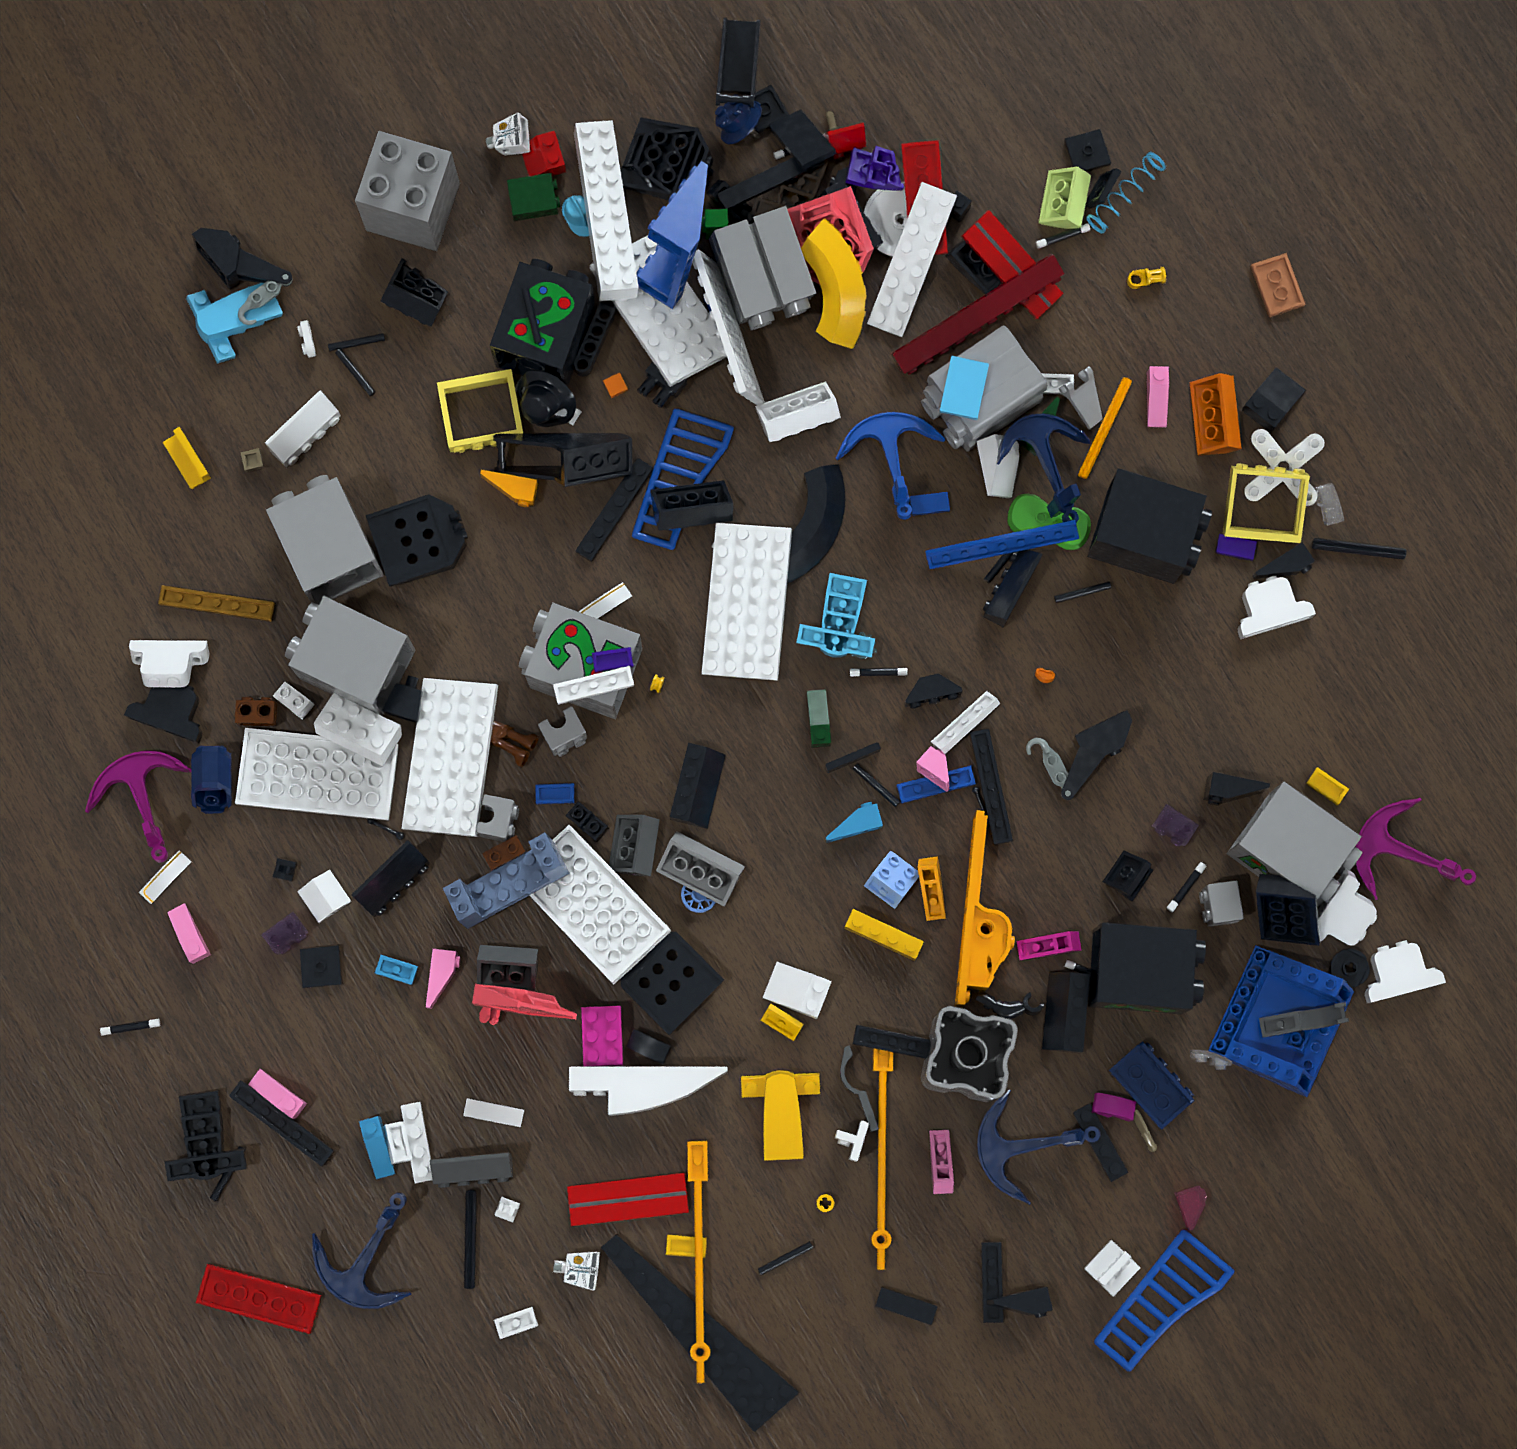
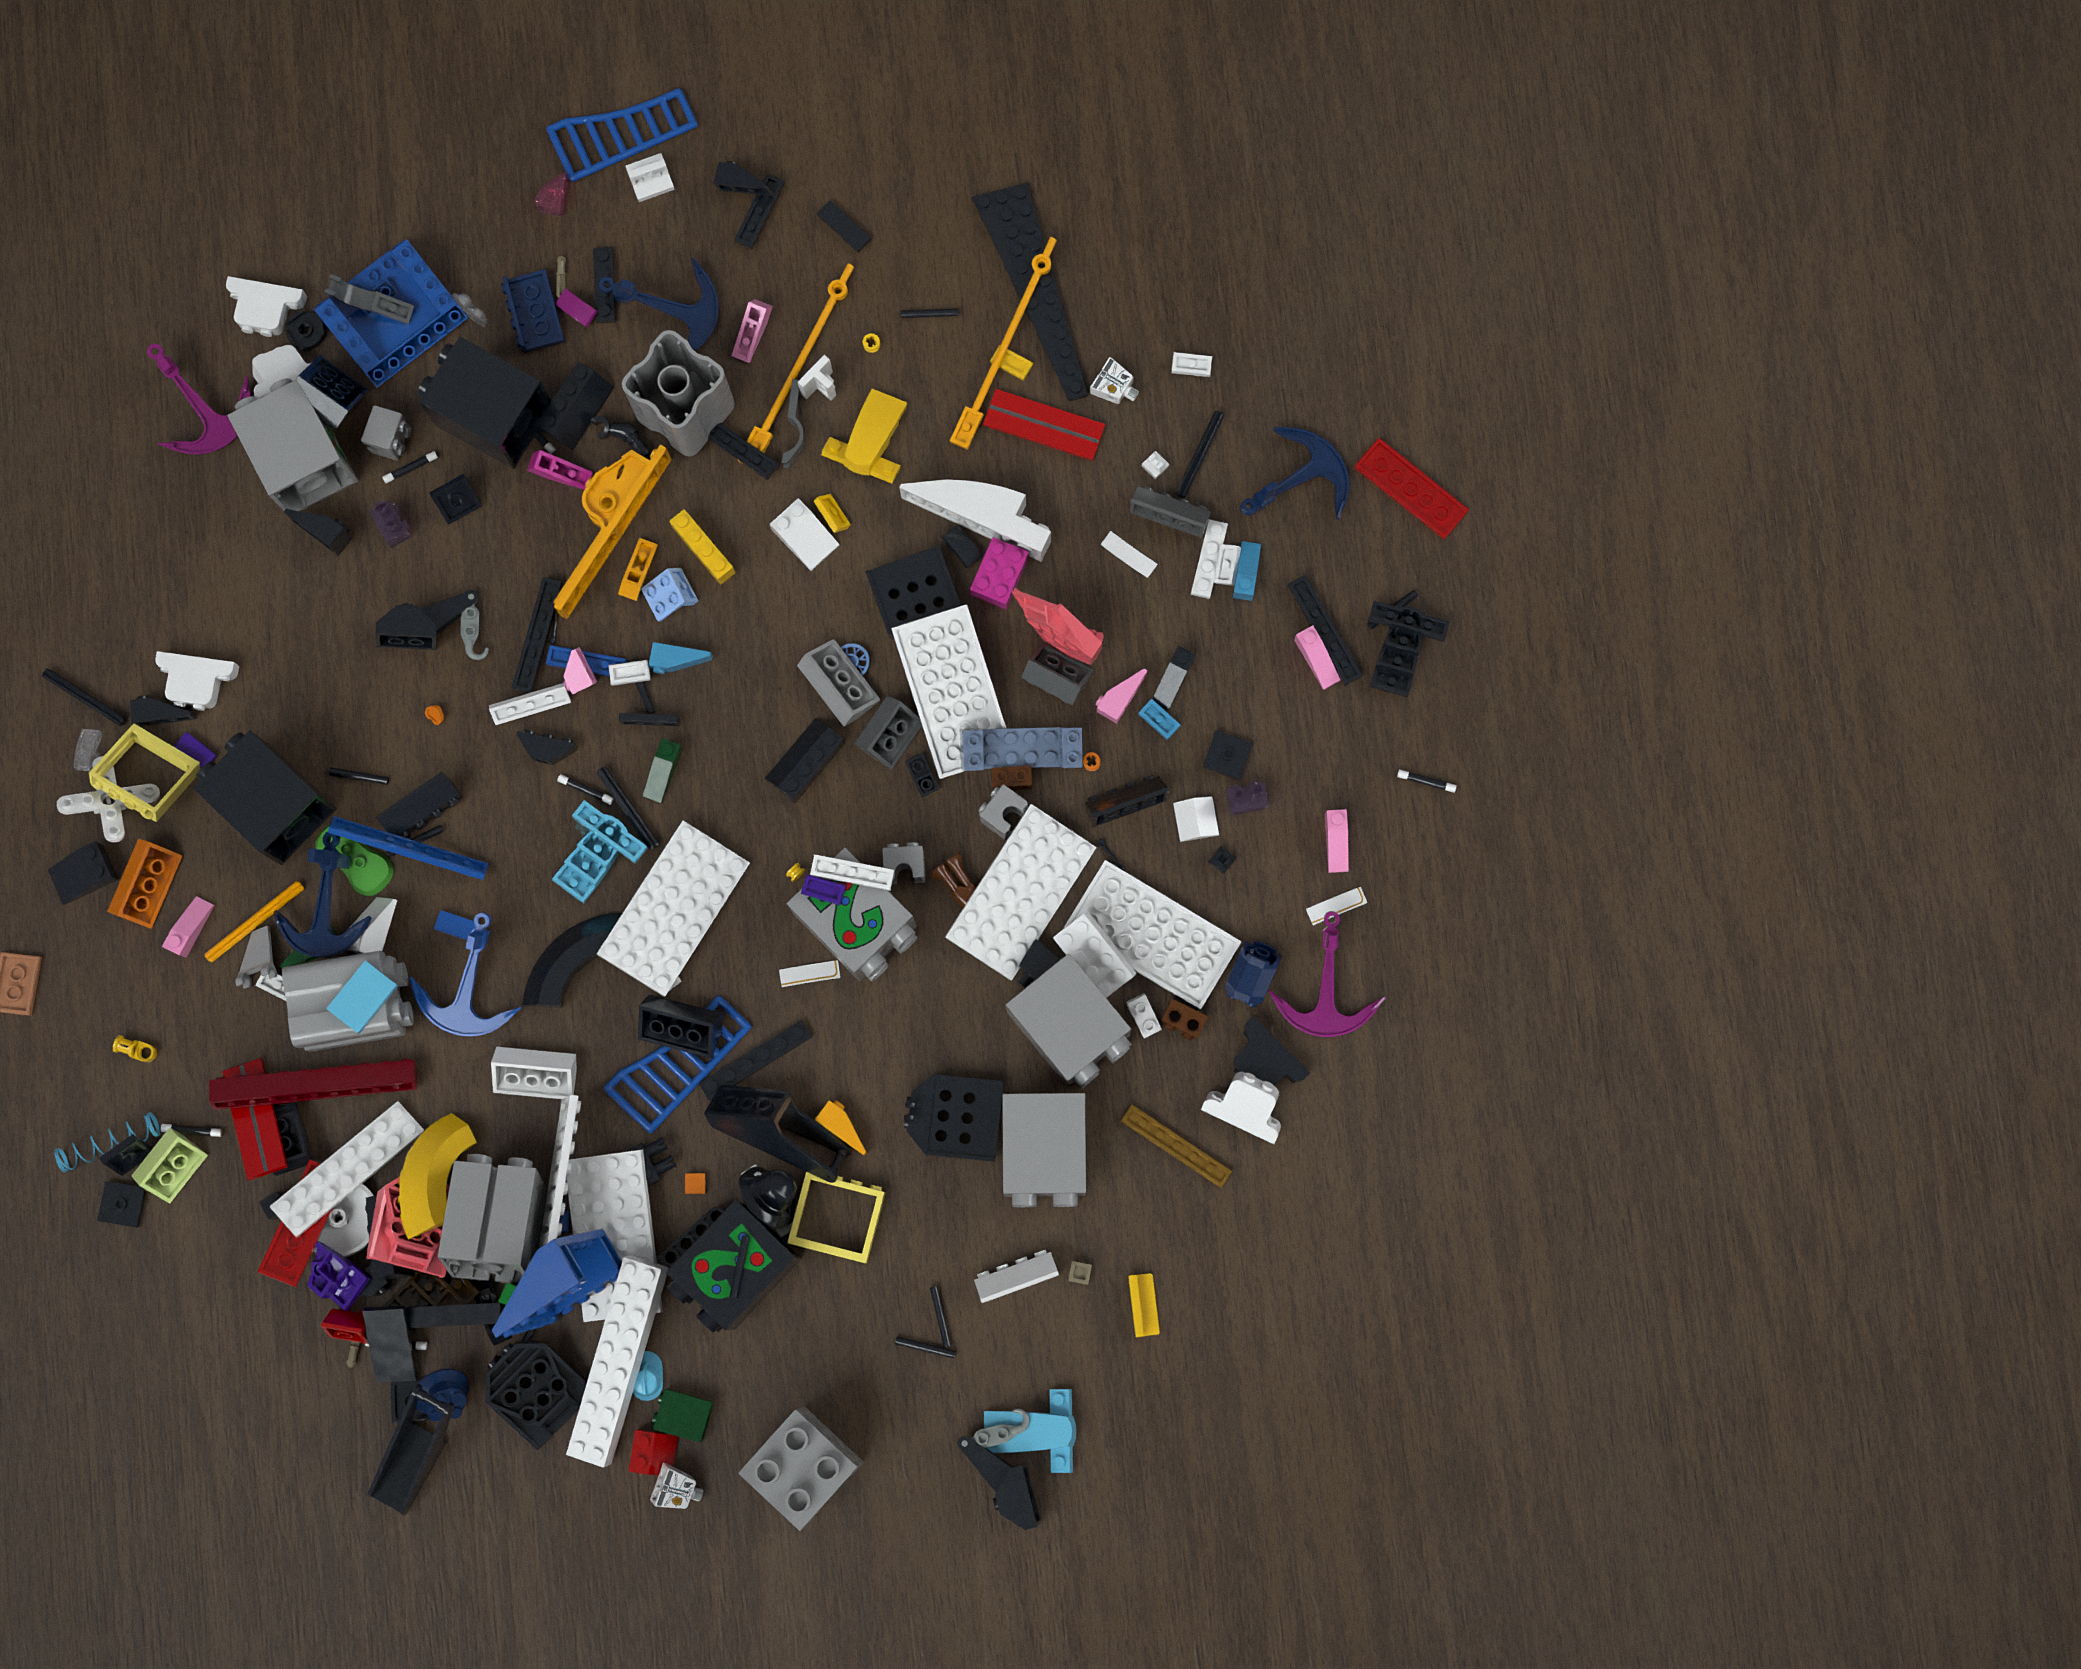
camera: 150 degrees left, 0 degrees up
white plate [298,320,316,357] -> none
black wedge [380,258,448,327] -> none
blue tile [535,783,575,805] -> none
yellow tile [1306,767,1349,805] -> none
none -> black axle [597,767,659,850]
none -> white tile [609,660,651,686]
none -> orange bush [1083,752,1101,771]
none -> slope [1152,645,1196,710]

